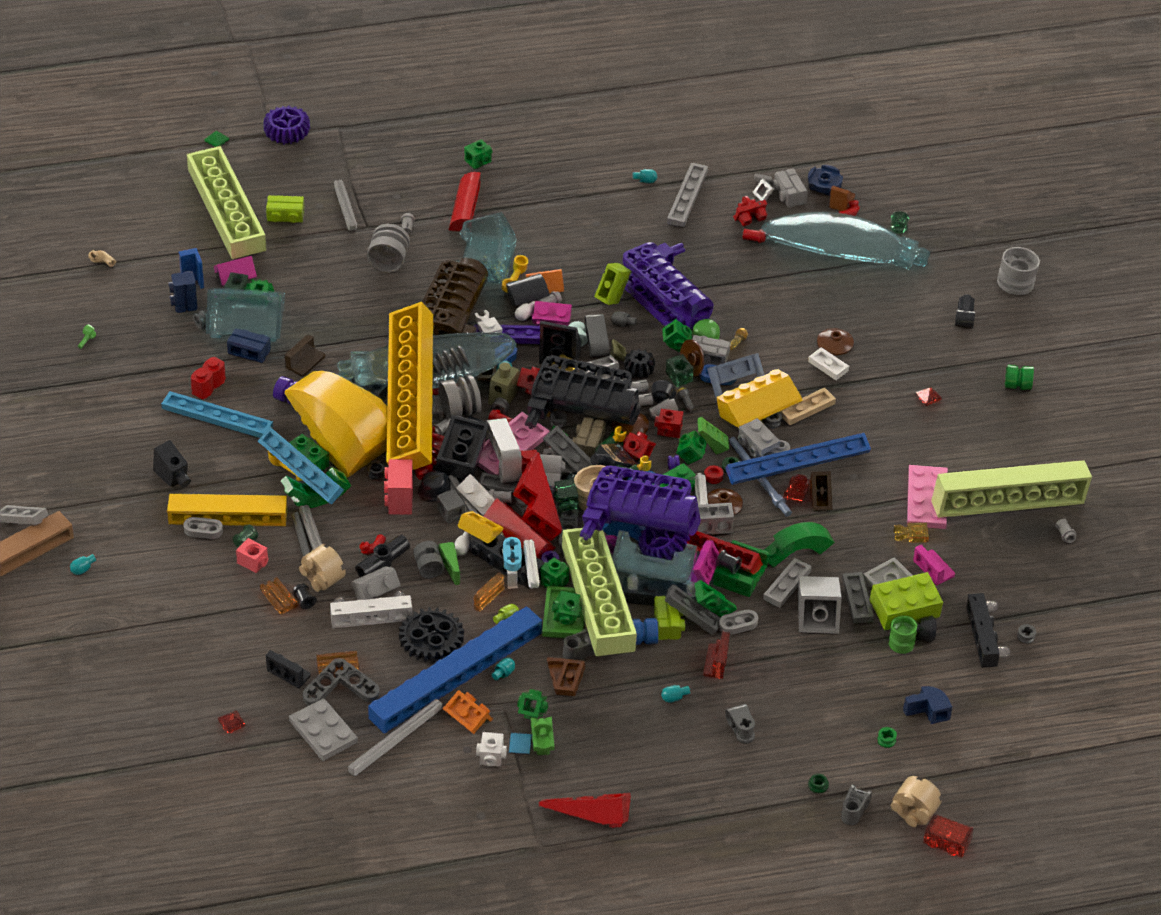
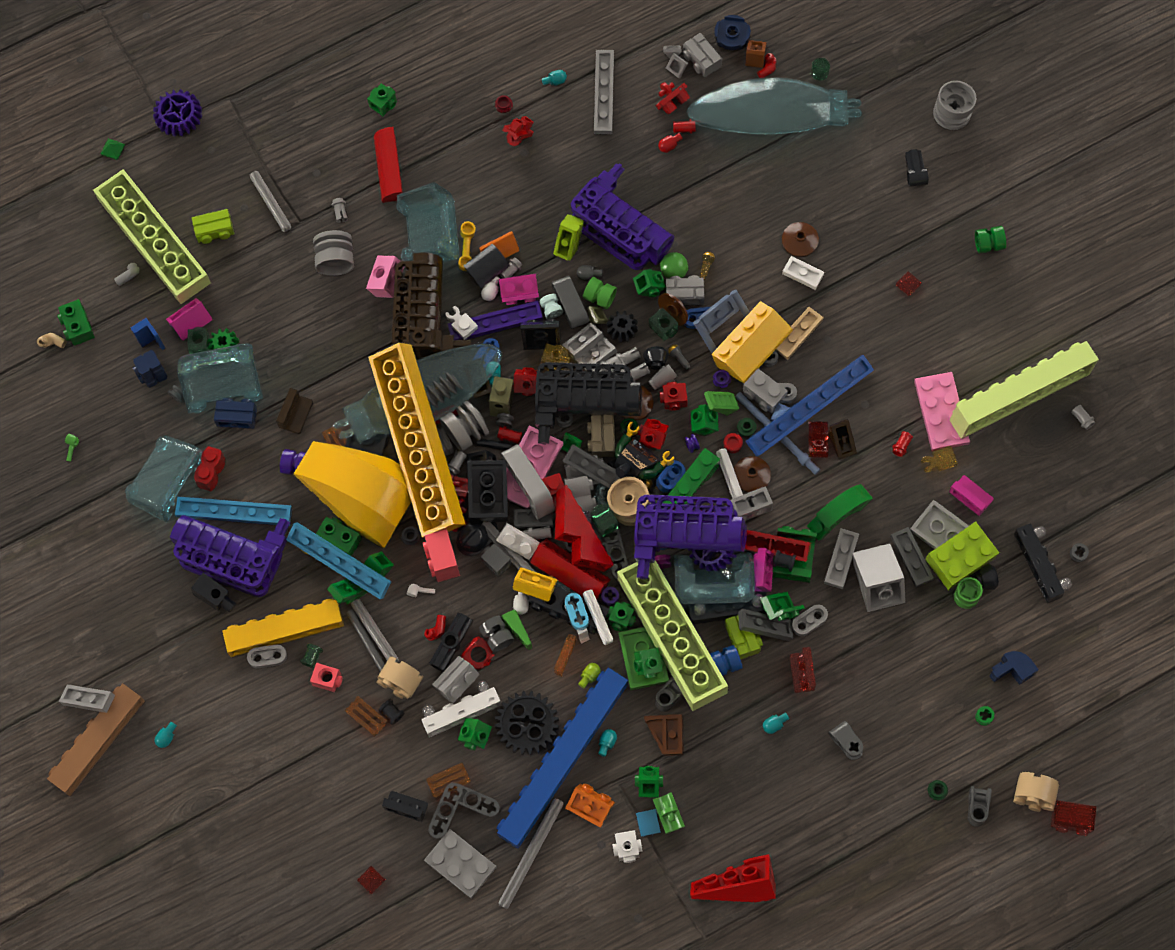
camera: 10 degrees left, 25 degrees up
none -> green brick [57,299,95,346]
none -> light grey arm [114,263,139,286]
none -> clear light blue windscreen [125,435,203,522]
none -> dark purple piece [170,515,291,597]
none -> bright pink brick [366,256,404,298]
none -> white hand [407,584,435,597]
none -> green brick [458,718,492,751]
none -> red piece [461,637,494,669]
none -> dark red plate [495,95,513,113]
none -> red hips [502,116,534,146]
none -> bright green wheel [583,277,617,309]
none -> red cylinder [658,133,683,153]
none -> dark purple plate [713,370,731,388]
none -> red pin [892,431,913,457]

